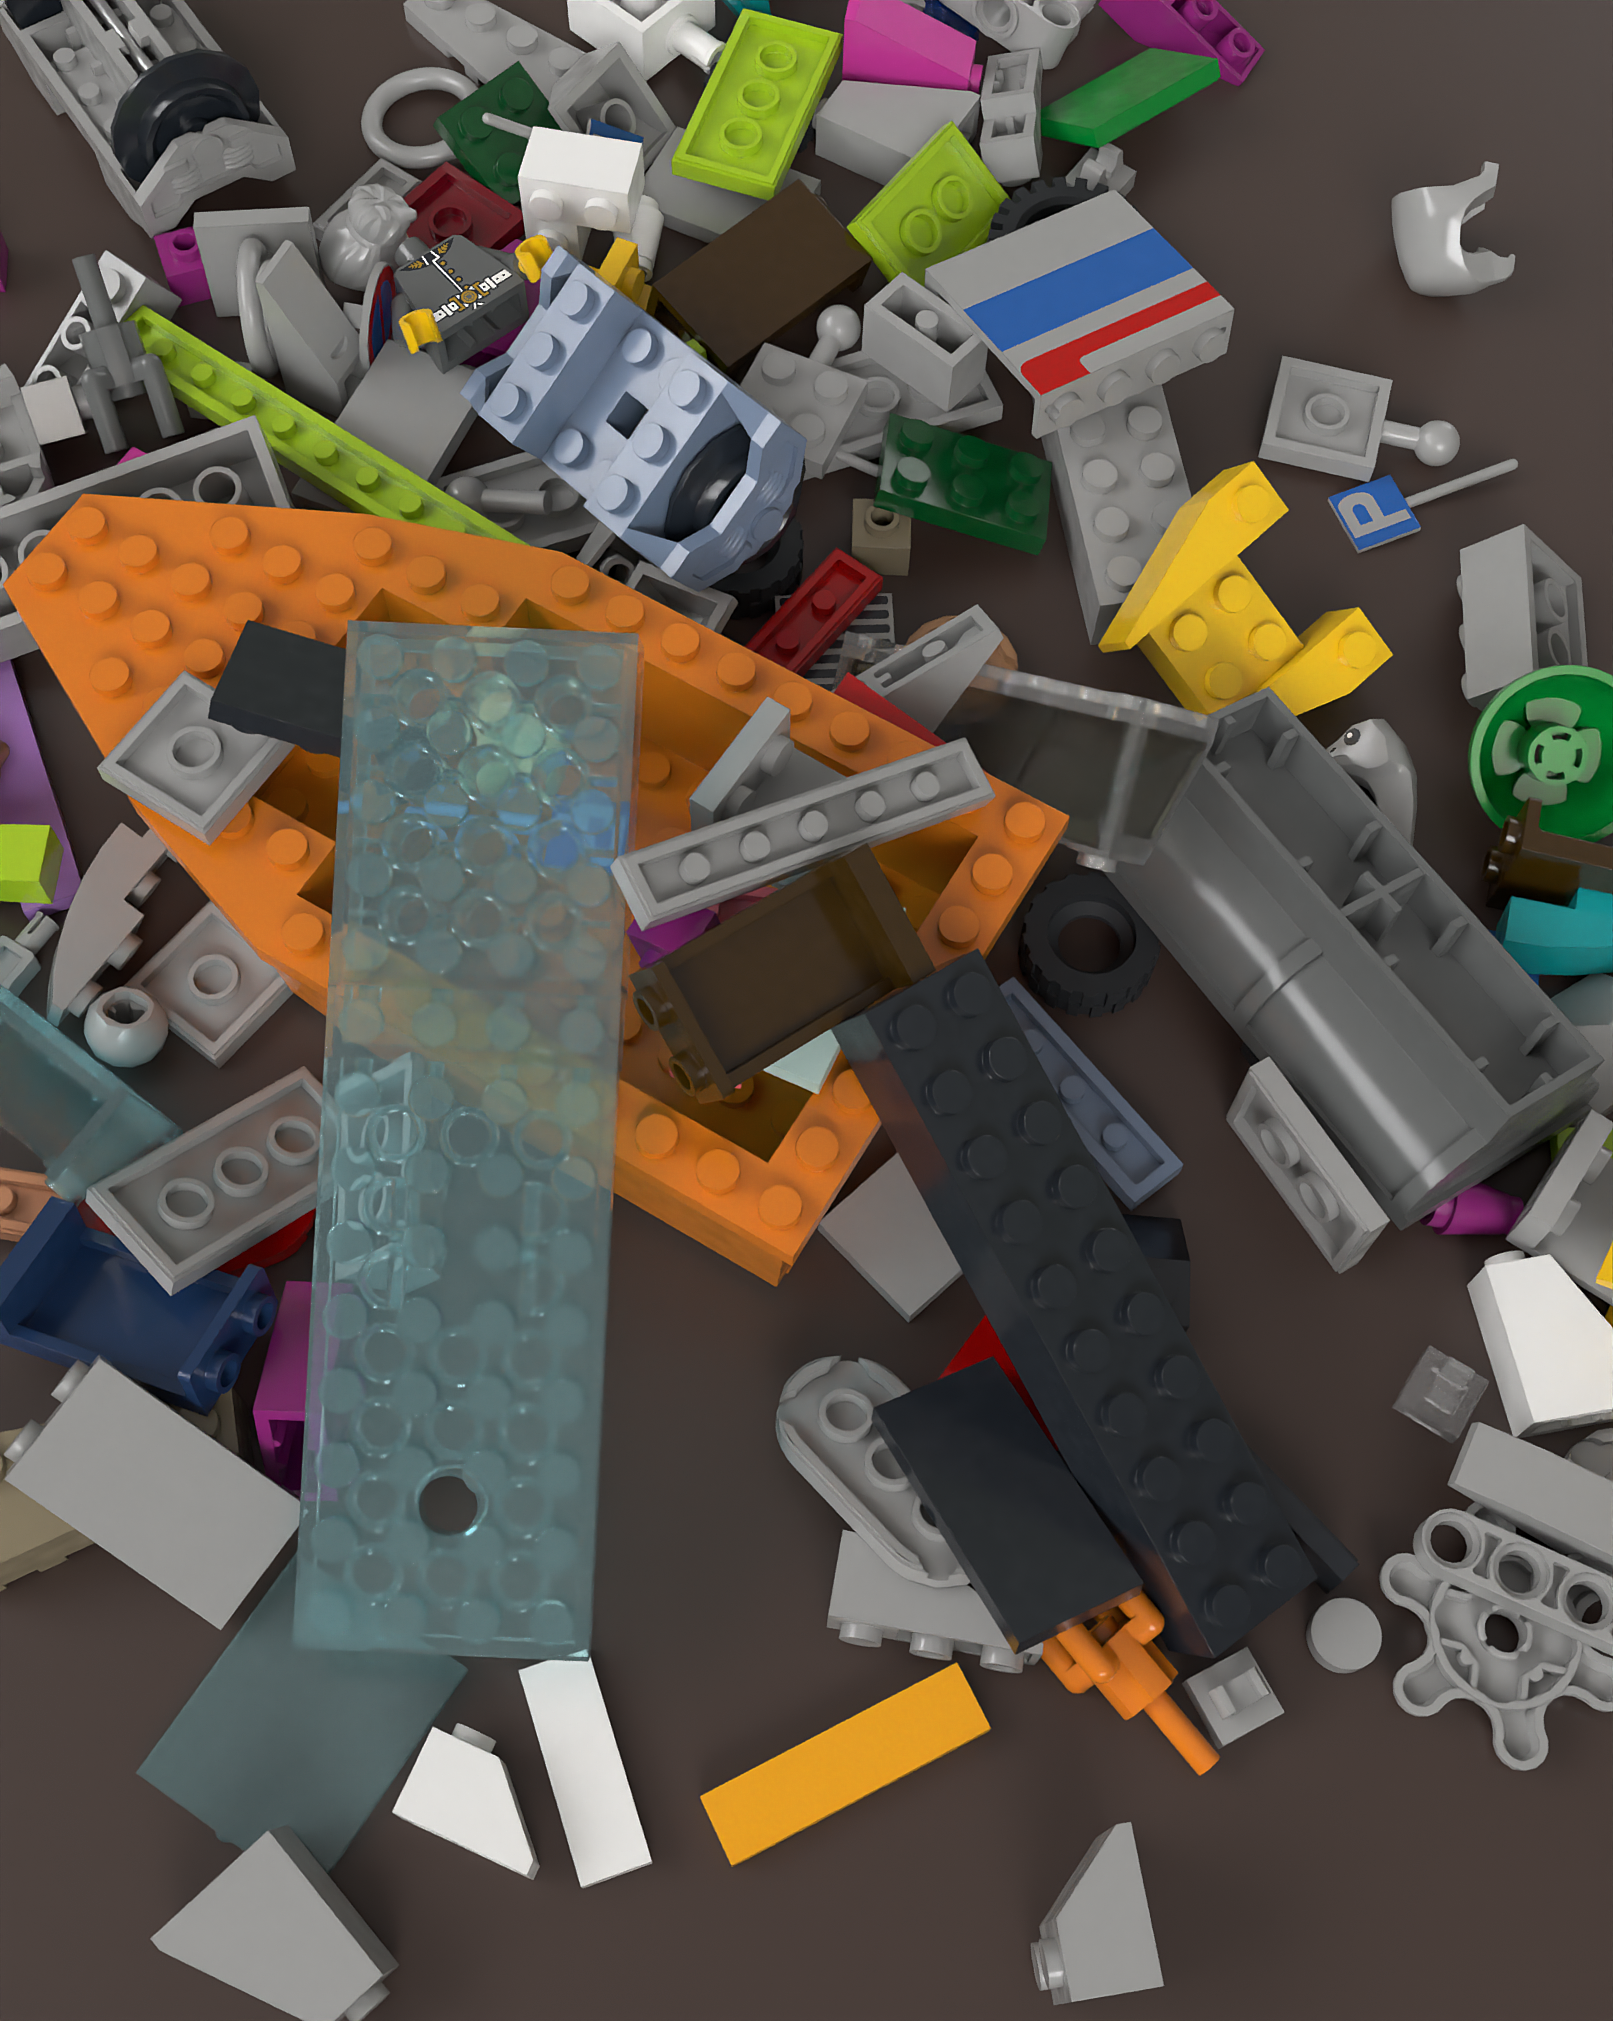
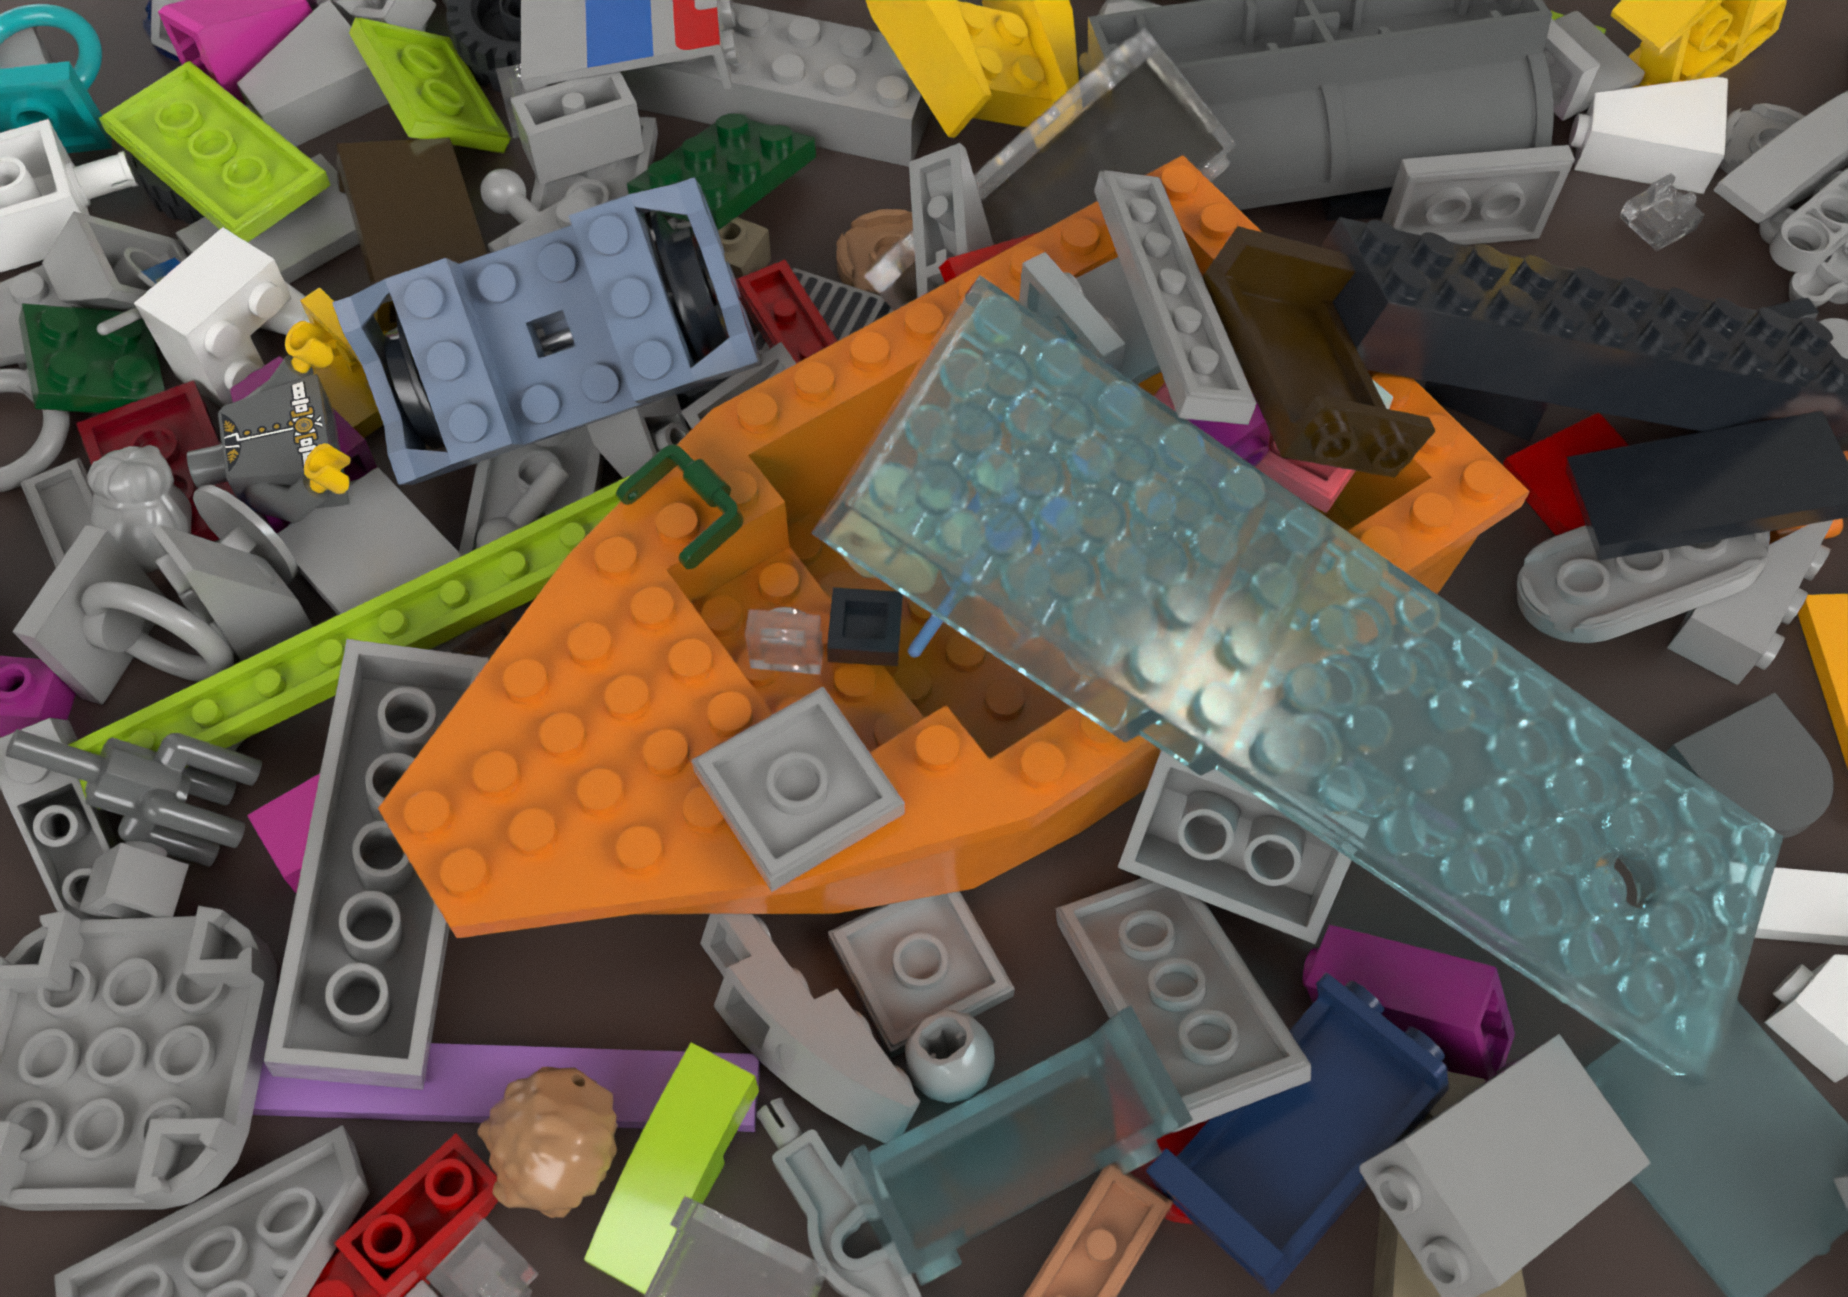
camera: 65 degrees left, 5 degrees down
black tile [208,620,379,758] -> none
none -> dark green piece [616,445,744,570]
none -> dark grey tile [1665,693,1834,840]

